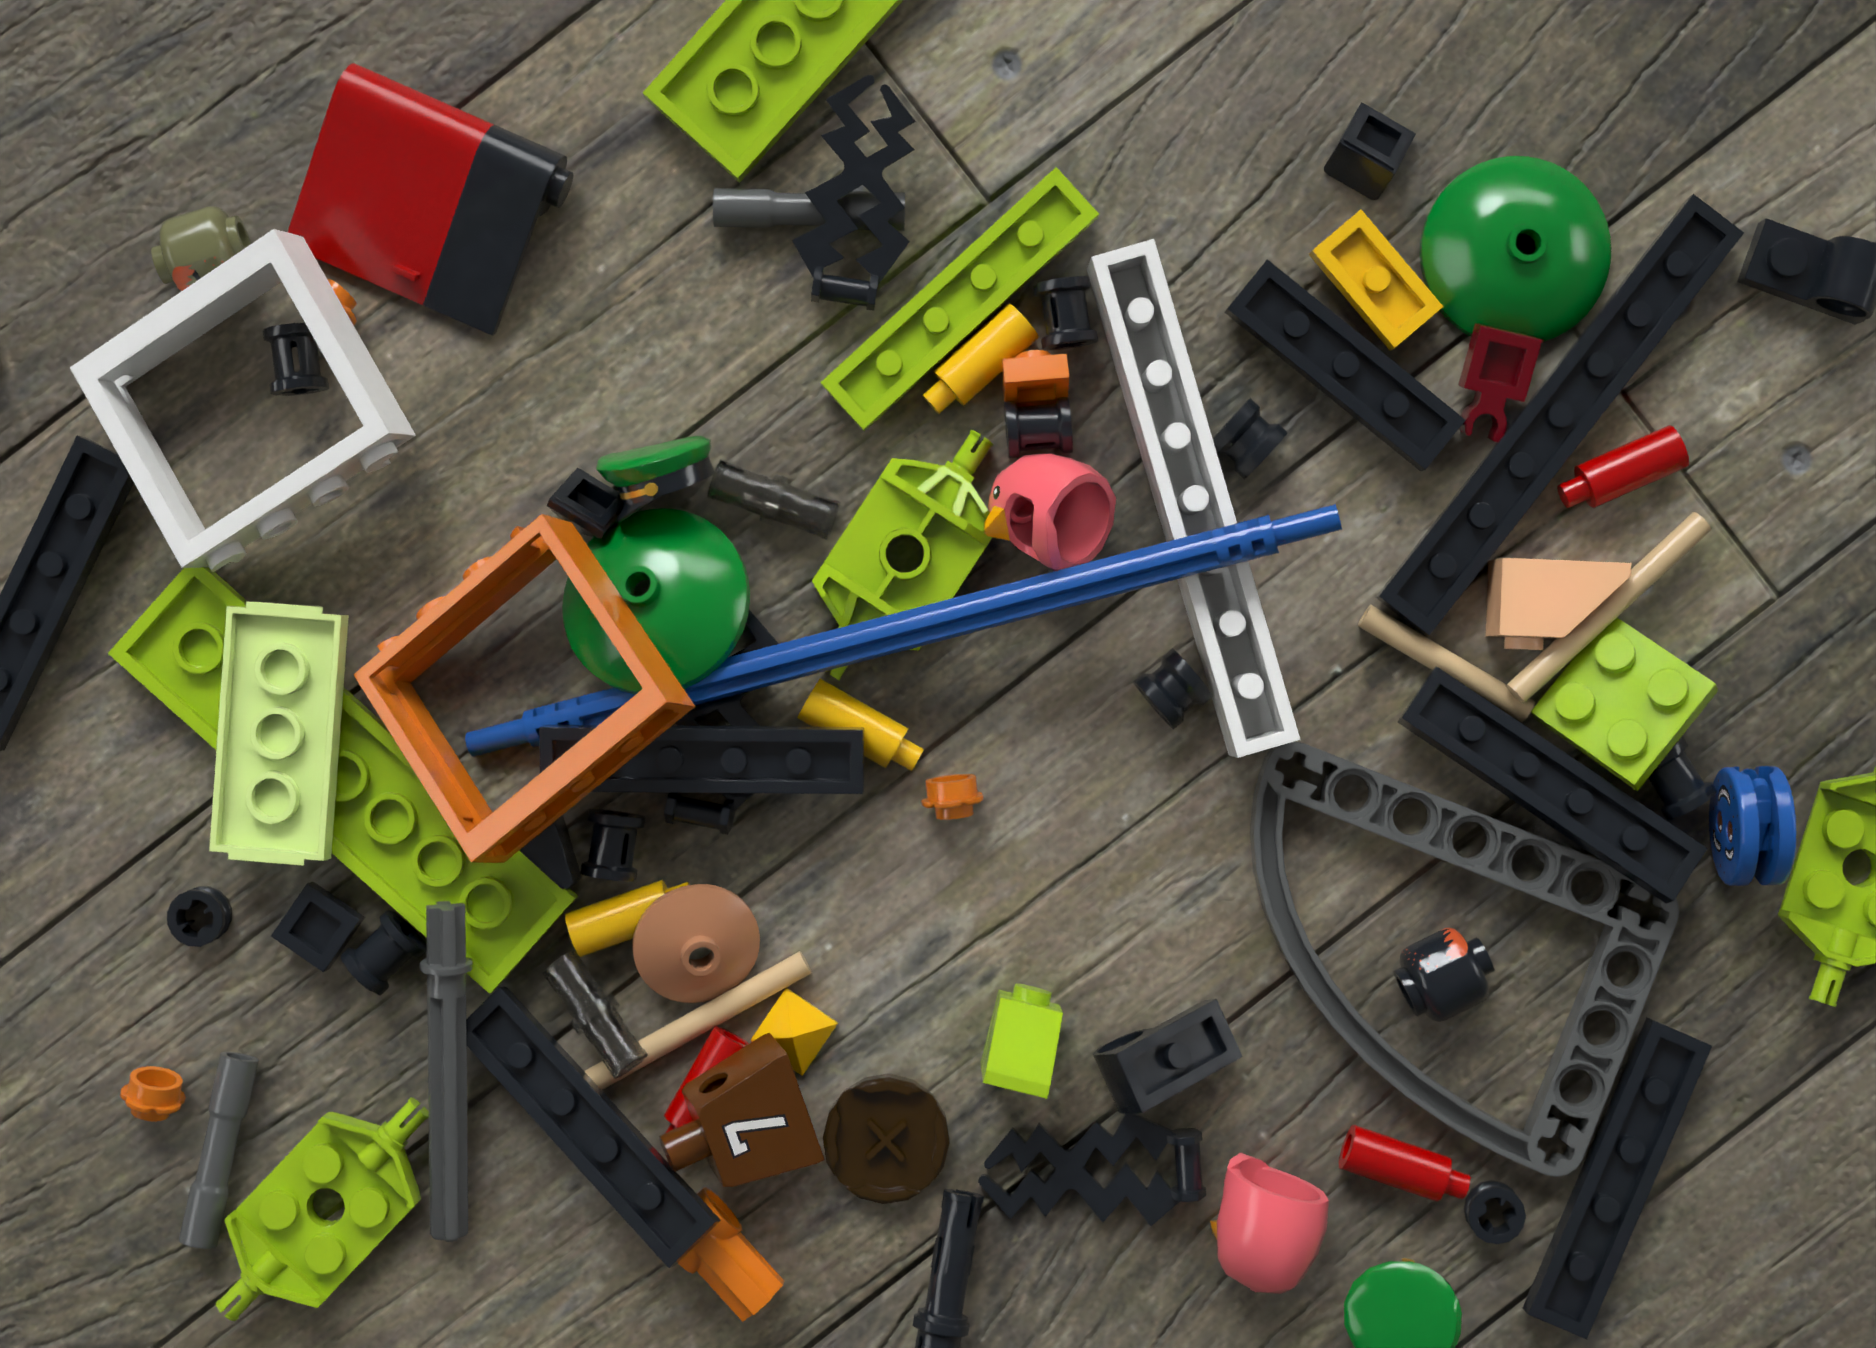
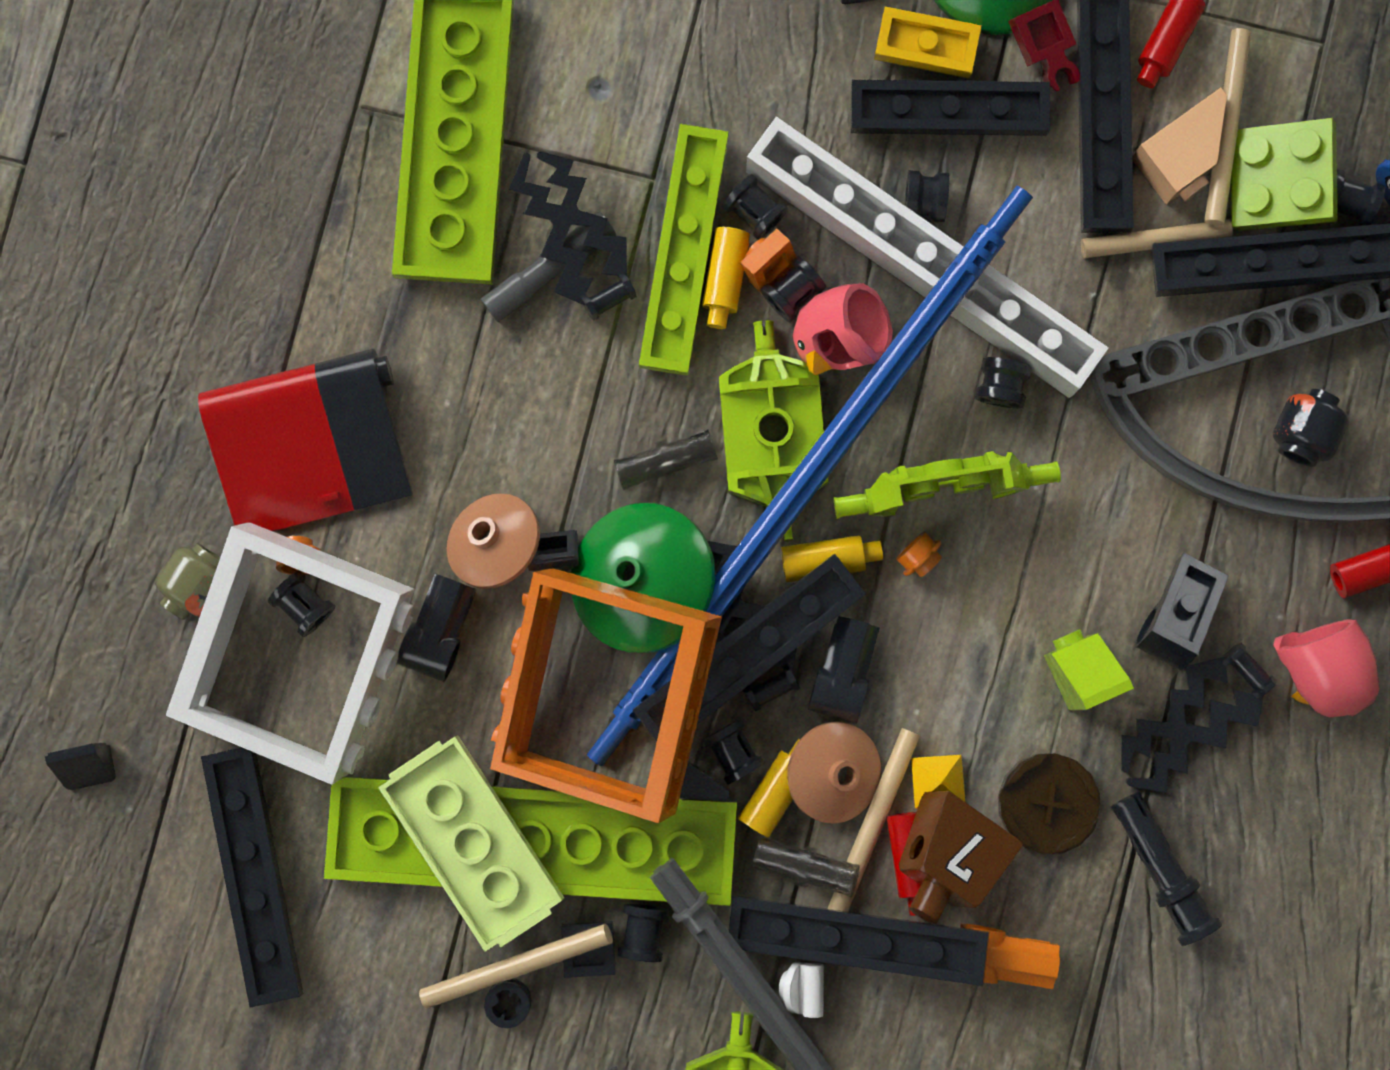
camera: 30 degrees left, 5 degrees down
green piece [596,436,715,523] -> none
none -> black piece [397,574,477,682]
none -> tan bar [419,924,613,1009]
none -> nougat dish [447,494,540,589]
none -> white plate [779,961,824,1018]
none -> black piece [808,616,880,724]
none -> lime plate [833,451,1061,519]

